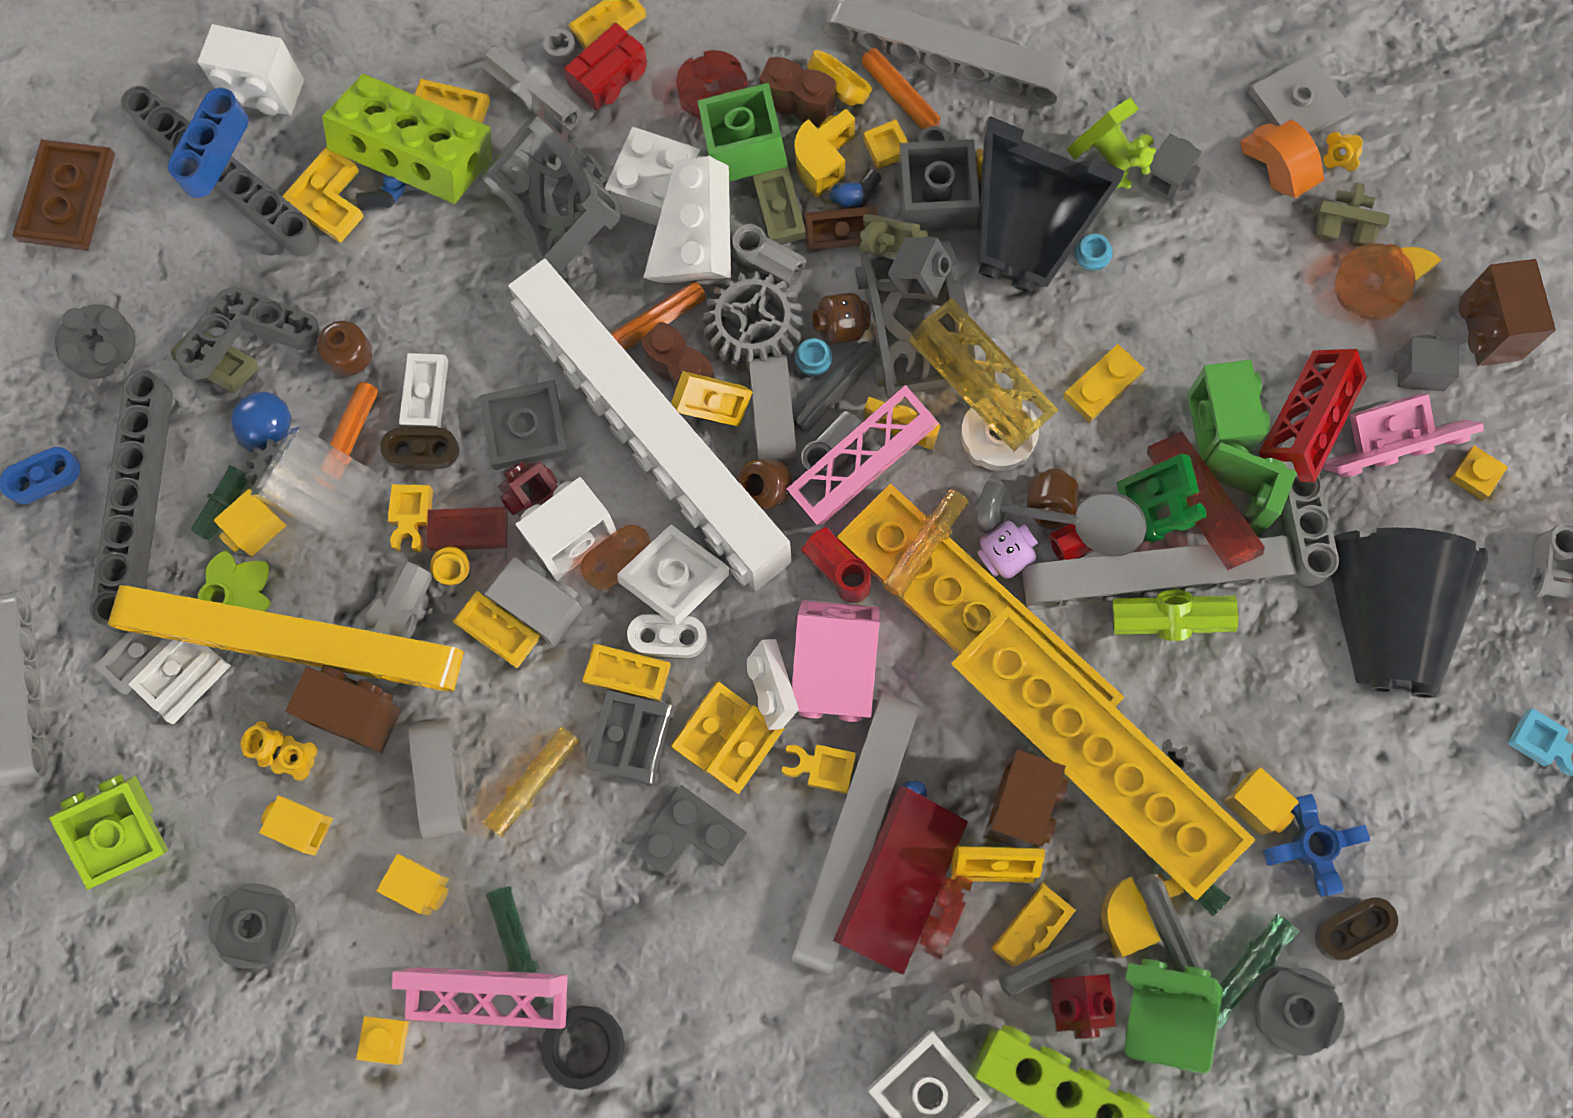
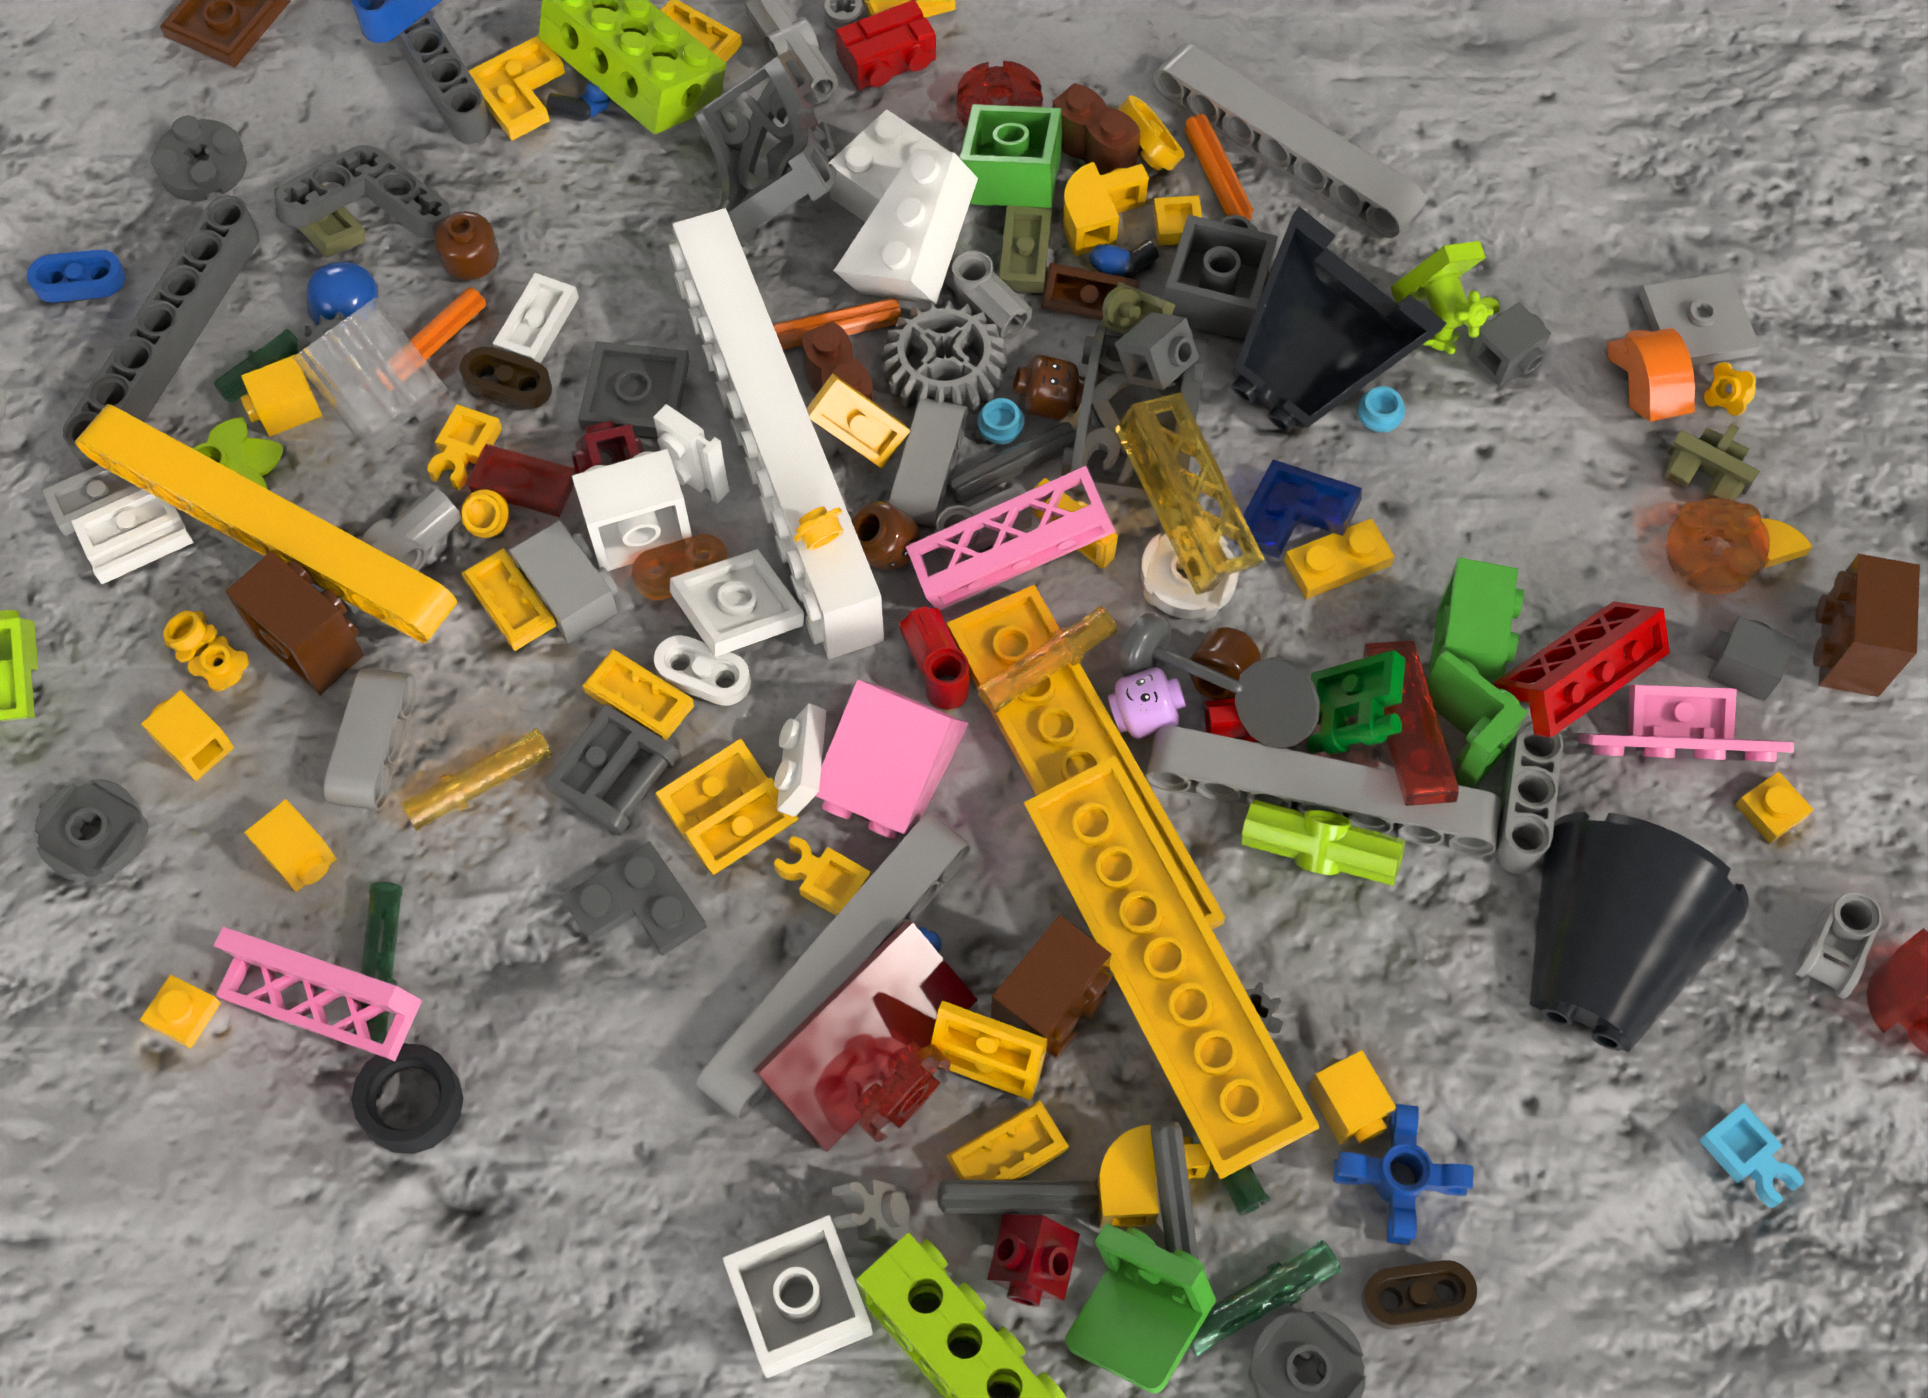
camera: 15 degrees right, 10 degrees down
none -> white plate [653,404,729,504]
none -> yellow plate [793,506,844,551]
none -> clear blue plate [1233,459,1362,559]

